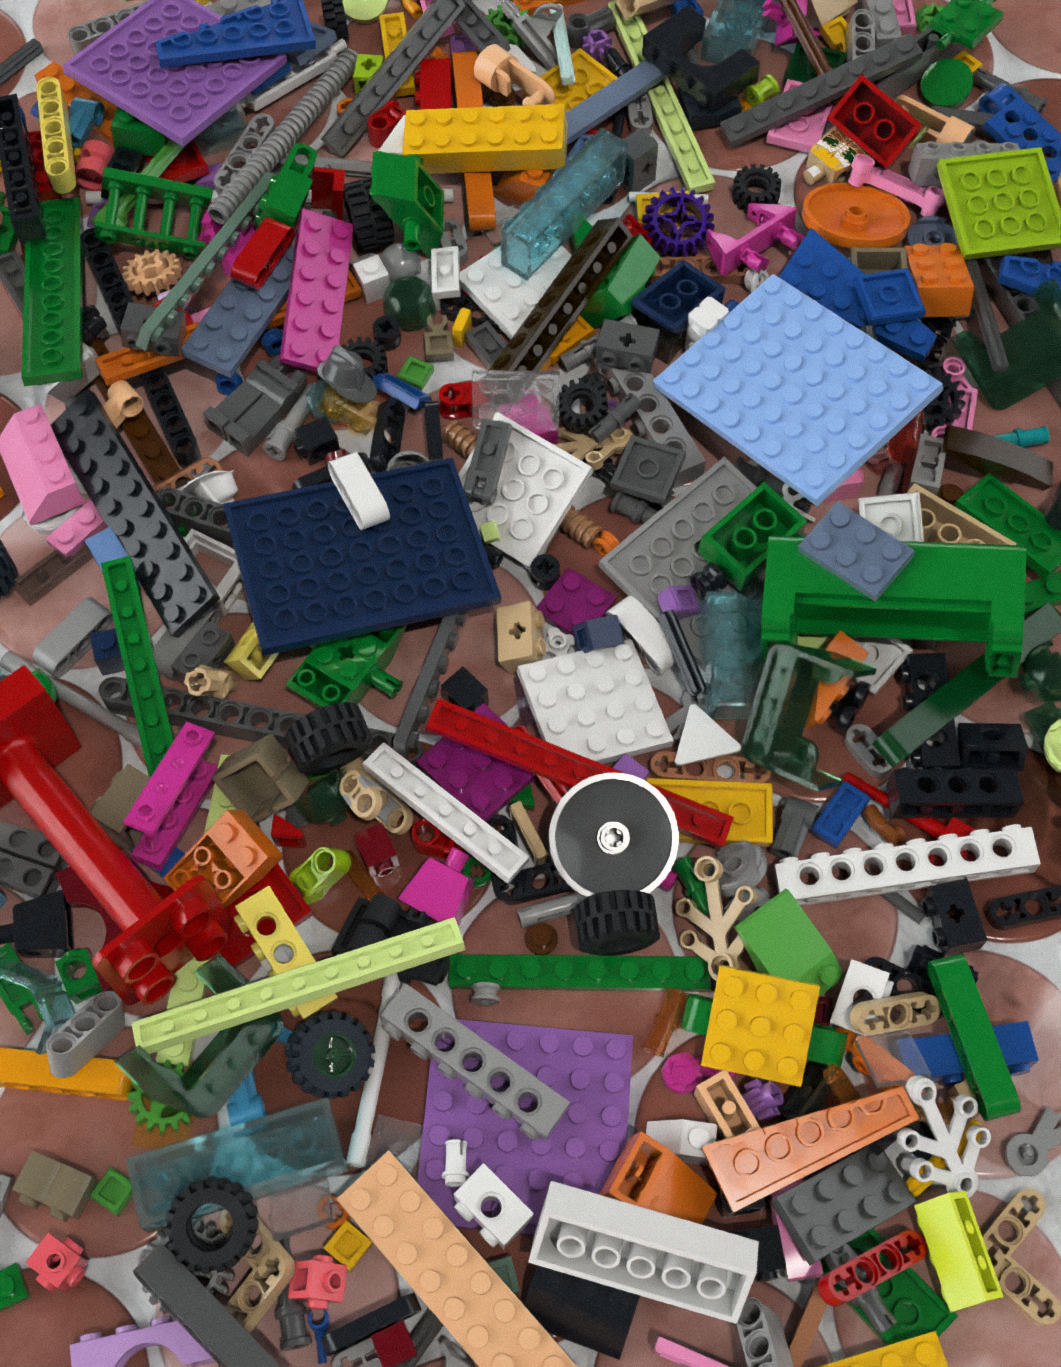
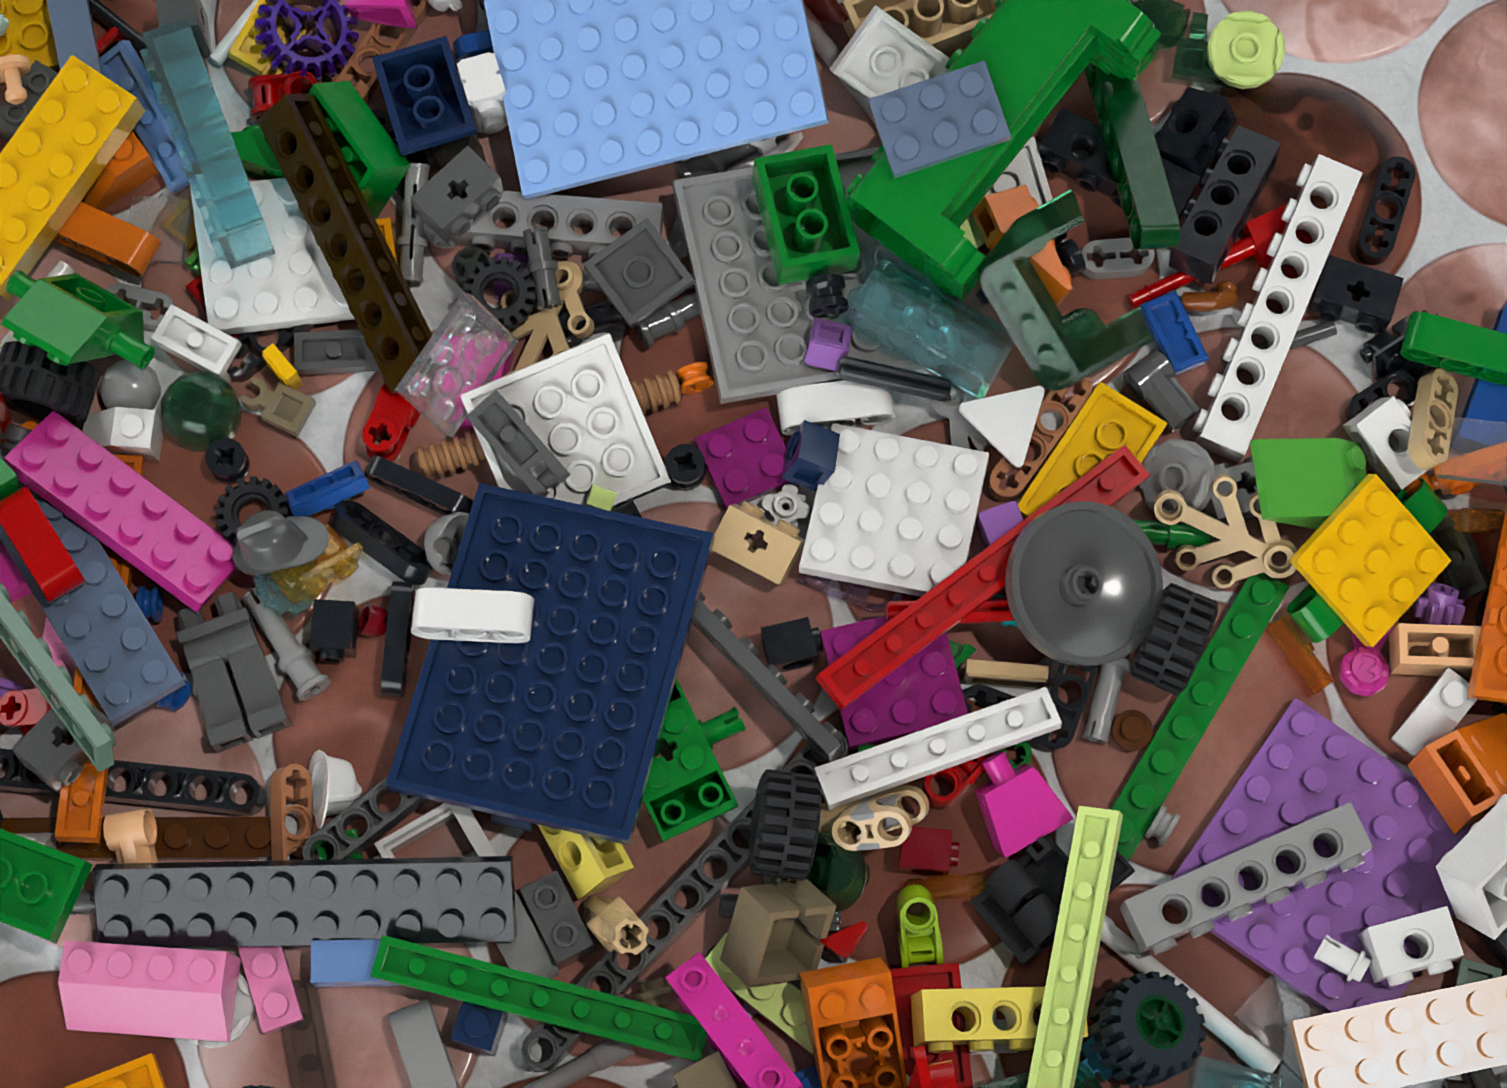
camera: 60 degrees left, 10 degrees up
bright green tile [397,356,434,391] -> none

